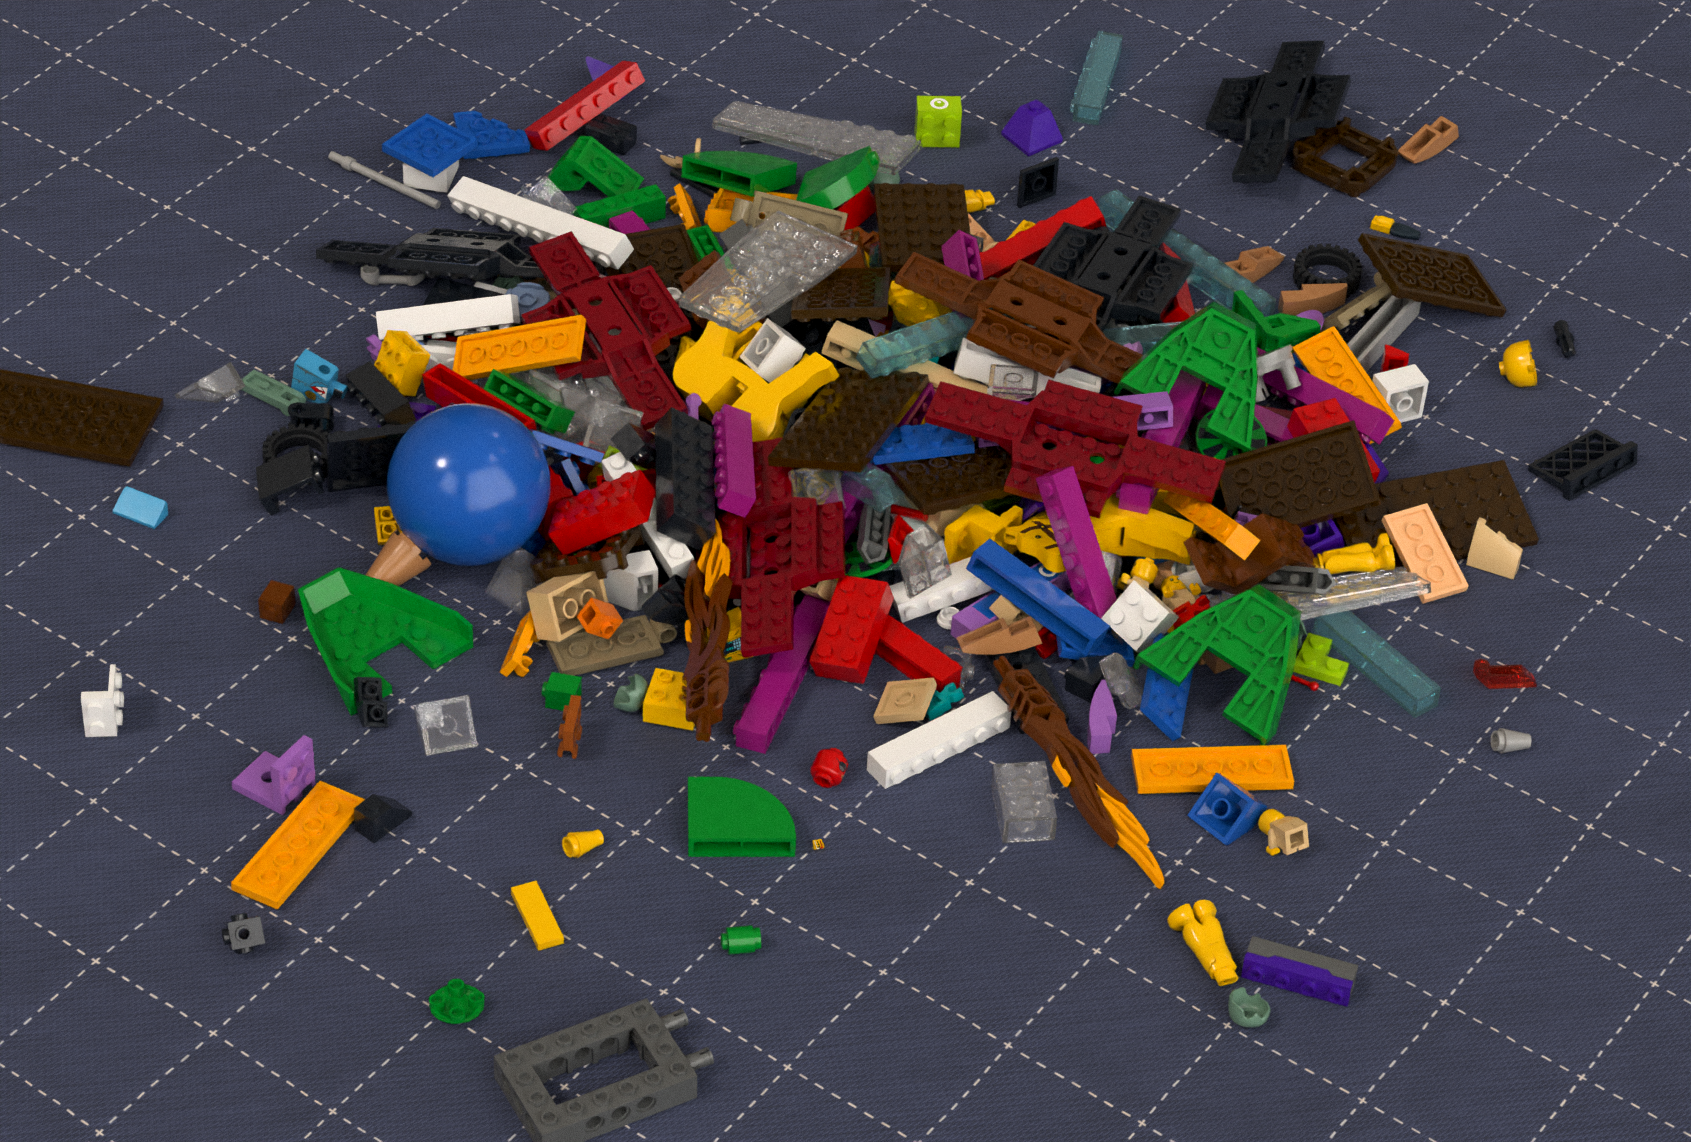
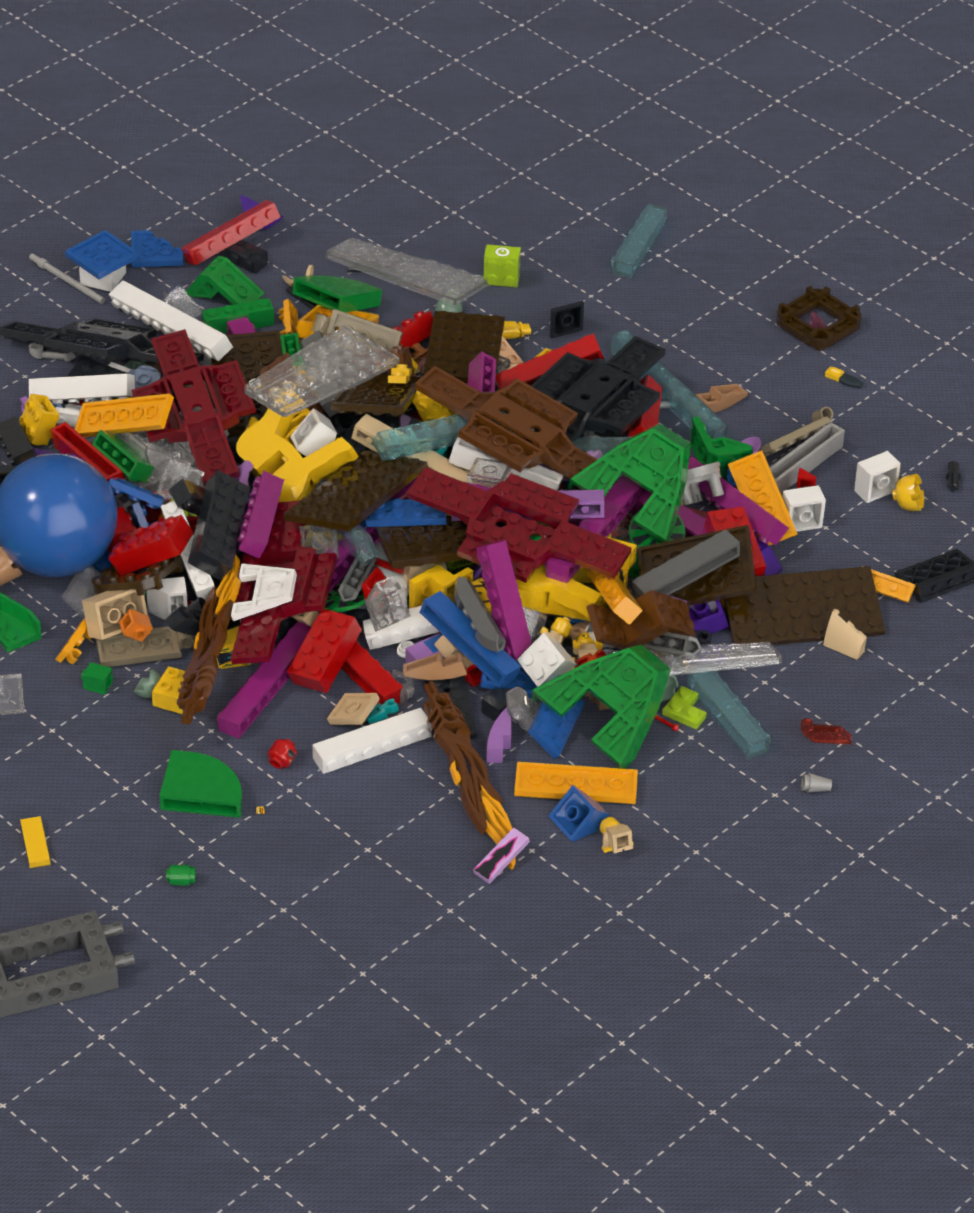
camera: 10 degrees right, 0 degrees up
dark orange plate [557,695,582,759] -> none
yellow cone [562,829,604,858] -> none
green brick [796,145,880,209] -> none
clear brick [991,761,1057,843] -> none
dark purple slope [1001,99,1063,157] -> none
yellow piece [1167,900,1238,986] -> none
black piece [1205,41,1351,184] -> none
sand green hair [1228,987,1271,1028] -> none
dark purple piece [1241,936,1359,1007] -> none
medium nougat slope [1278,283,1348,316] -> none
black tyre [1293,243,1362,298] -> none
yellow piece [1313,533,1395,574] -> none
dark brown plate [1358,233,1507,317] -> none
light nougat plate [1381,503,1469,604] -> none
medium nougat slope [1398,116,1459,164] -> none
none -> white wing [231,564,297,621]
none -> yellow slope [388,364,412,384]
none -> dark grey brick [454,577,506,652]
none -> tile [473,828,530,884]
none -> dark grey brick [632,529,740,598]
none -> clear pink slope [810,311,827,329]
none -> white brick [854,451,901,503]
none -> light orange plate [862,566,915,603]

